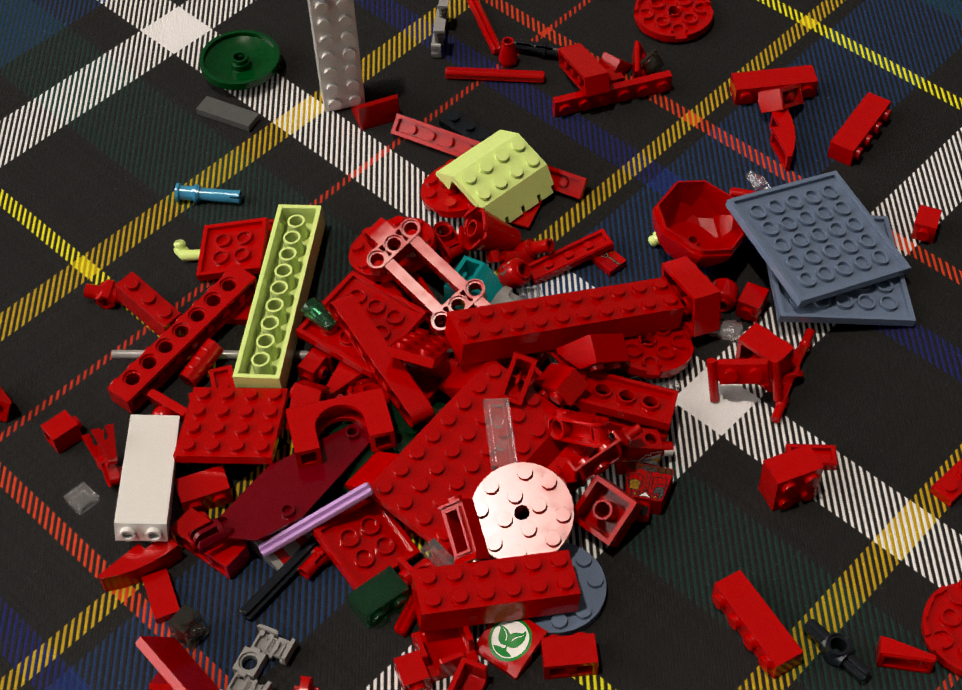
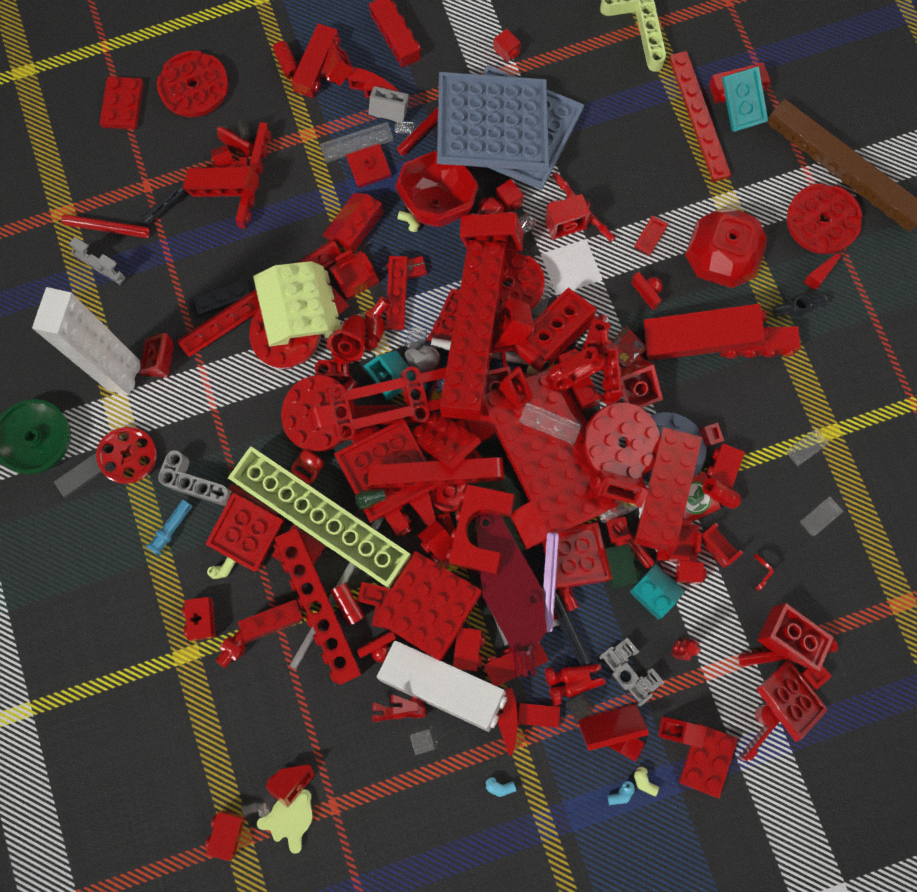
camera: 60 degrees left, 25 degrees up
red brick [40,410,83,454] -> none
red axle [445,67,545,83] -> none
red cone [498,37,518,68] -> none
red head [498,258,531,290] -> none
red brick [533,363,590,406] -> none
red plate [706,357,783,402] -> none
red brick [758,444,824,512] -> none
none -> red wedge [96,427,157,484]
none -> light grey beam [158,450,232,506]
none -> red brick [182,597,216,641]
none -> red axle [273,41,298,80]
none -> red piece [291,449,324,485]
none -> clear plate [320,122,394,163]
none -> red slope [323,193,384,254]
none -> red panel [329,249,379,300]
none -> red plate [346,143,392,188]
none -> light grey brick [369,86,409,123]
none -> medium azure arm [486,777,516,797]
none -> red piece [544,663,606,706]
none -> teal slope [629,564,685,620]
none -> red tile [631,272,662,310]
none -> red brick [644,304,768,361]
none -> red rock [685,208,767,288]
none -> red plate [700,423,724,447]
none -> red axle [702,478,741,509]

